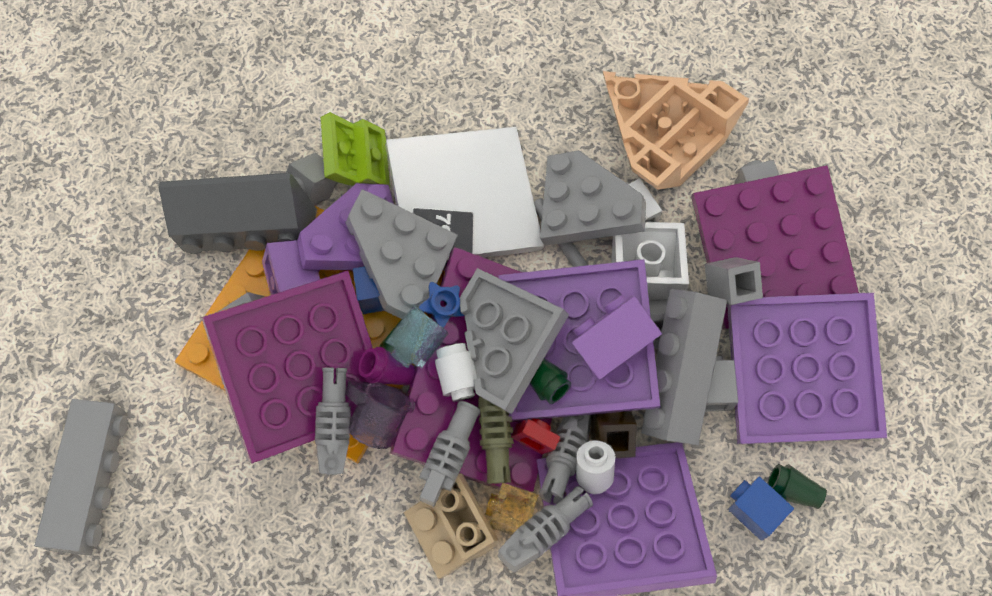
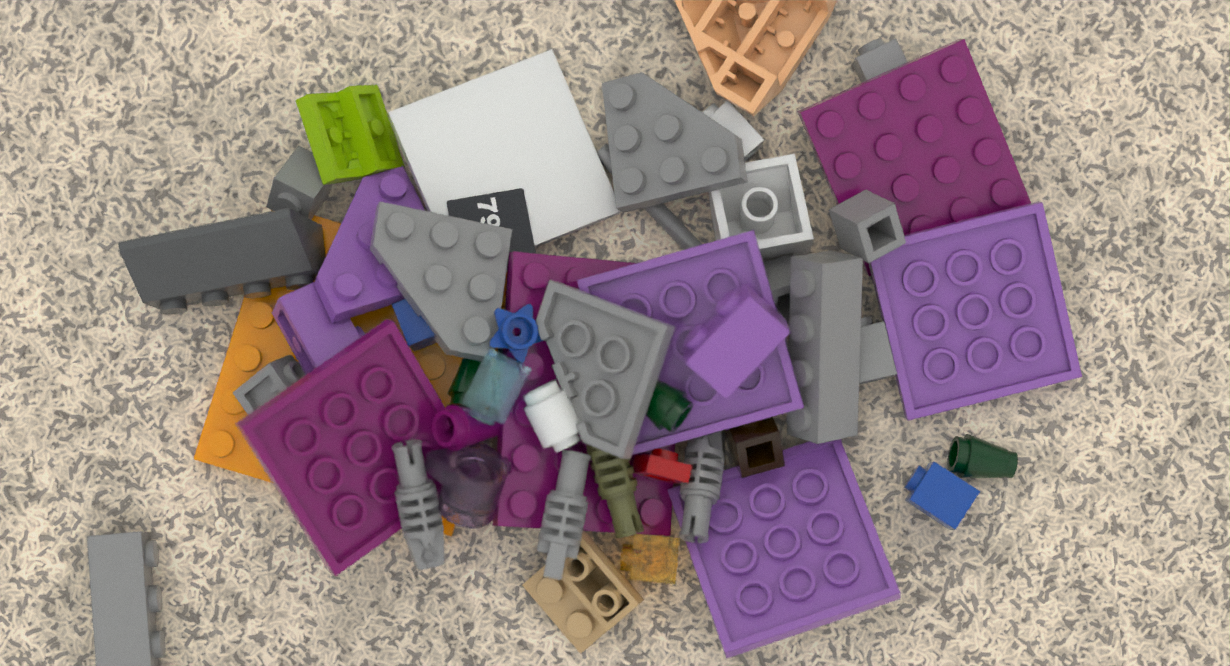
camera: 10 degrees left, 15 degrees up
light grey hinge [498,486,593,573] -> none
white brick [576,441,615,494] -> none

